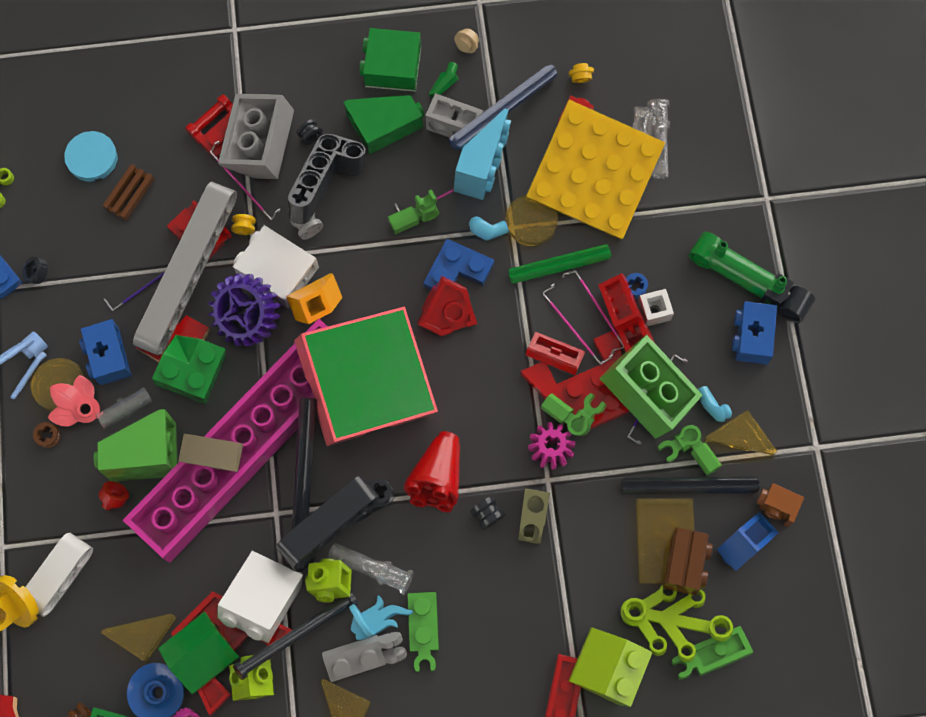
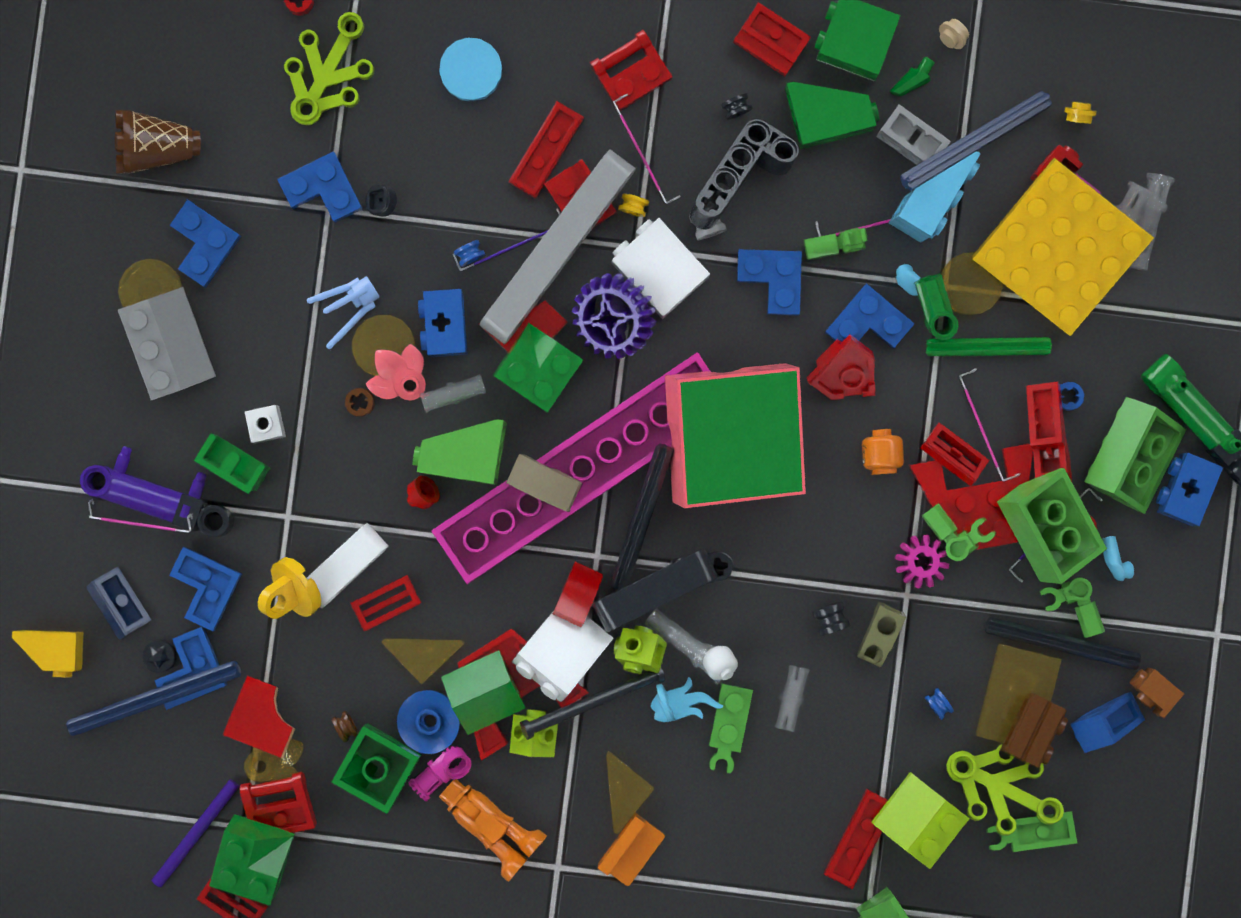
camera: 15 degrees right, 15 degrees up
reddish brown tile [102,164,155,221] -> none
light grey slope [218,94,294,179] -> none
light orange slope [286,273,342,324] -> none
light grey hinge [322,632,407,682] -> none
red cone [404,431,460,513] -> none
dark pink piece [562,270,624,354] -> none
white plate [638,289,674,326] -> none
clear yellow tile [705,410,777,456] -> none
none -> red tile [350,575,422,632]
none -> blue bush [453,240,486,267]
none -> red tile [508,101,584,199]
none -> red slope [552,561,603,627]
none -> white piece [703,646,738,680]
none -> red plate [733,2,811,77]
none -> blue plate [737,249,802,316]
none -> clear pin [775,665,809,732]
none -> orange head [862,429,904,475]
none -> green piece [914,273,959,340]
none -> blue bush [924,688,954,720]
none -> bright green slope [1084,397,1186,514]

